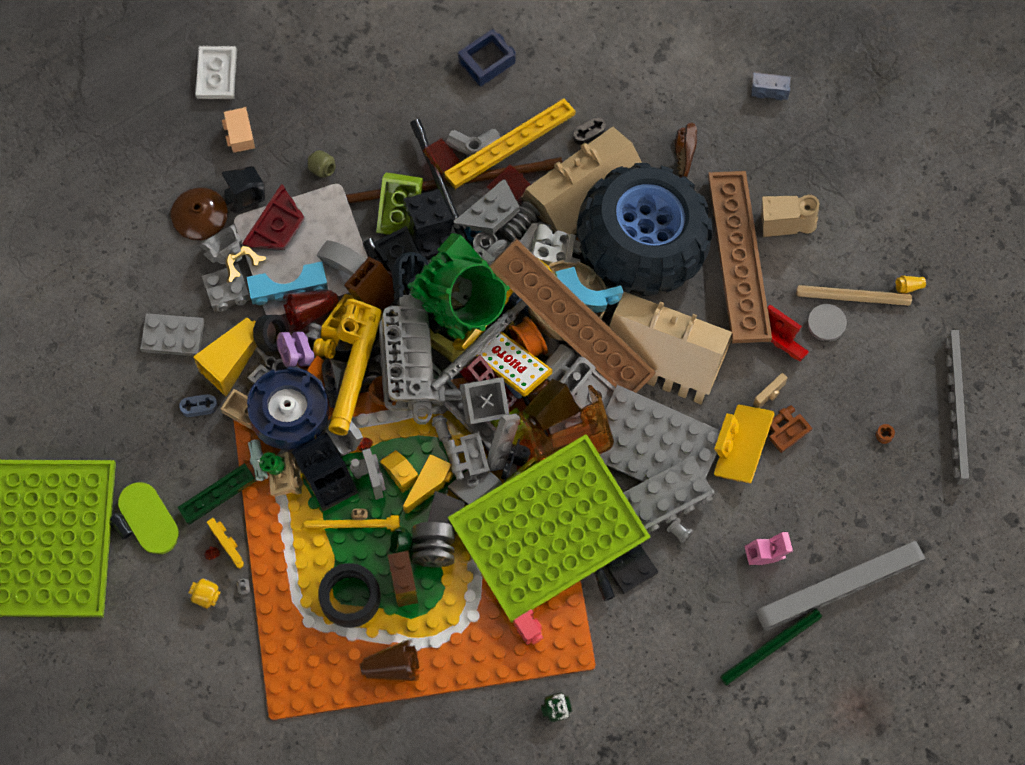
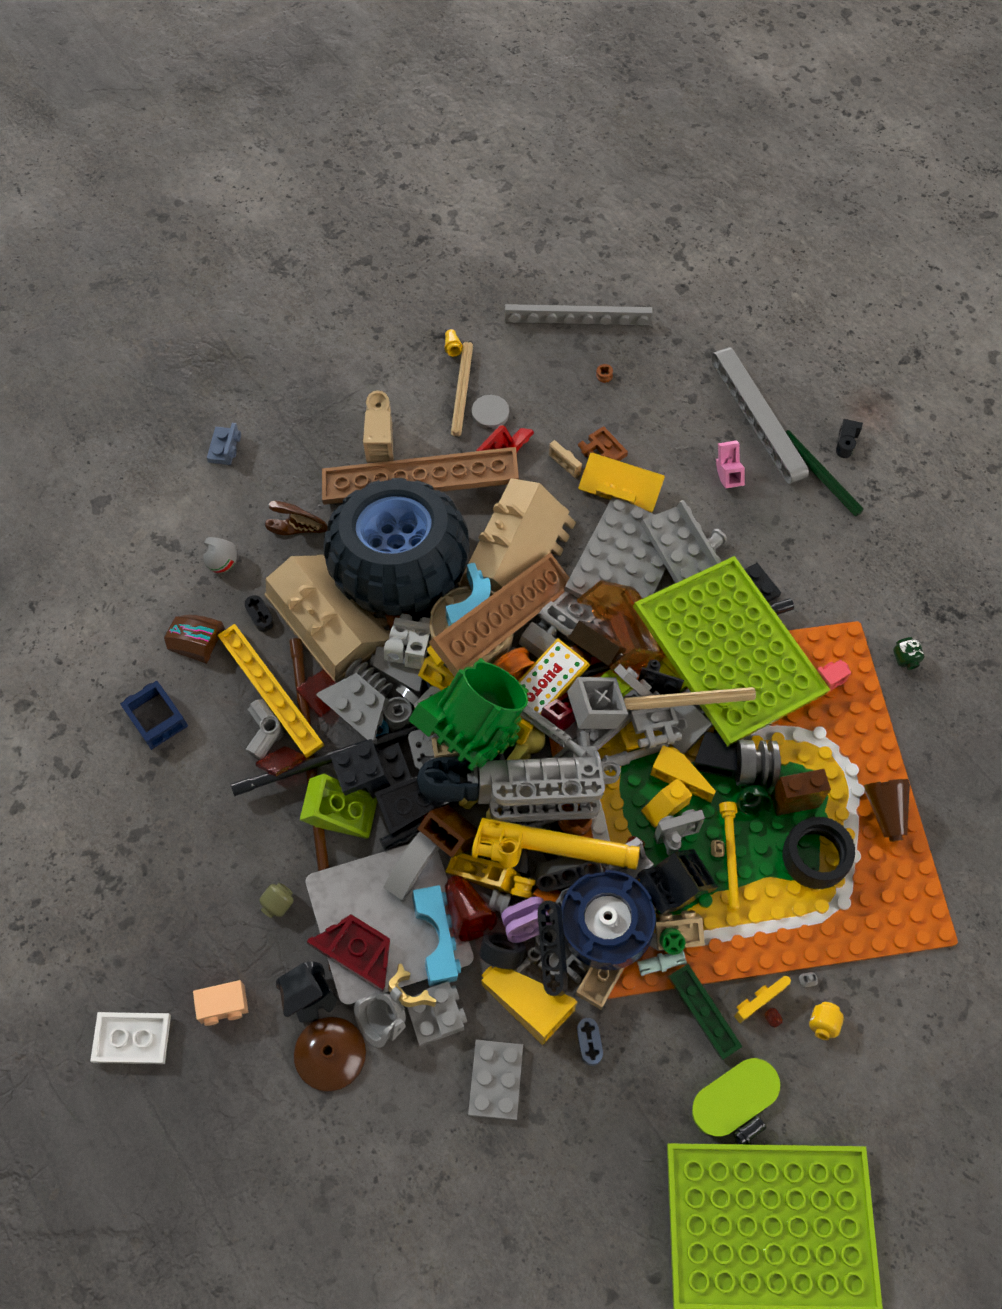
camera: 90 degrees left, 5 degrees down
none -> reddish brown slope [164,615,225,664]
none -> light grey helmet [203,537,237,573]
none -> black beam [538,901,568,996]
none -> tan axle [624,687,756,710]
none -> black leg [836,419,863,458]

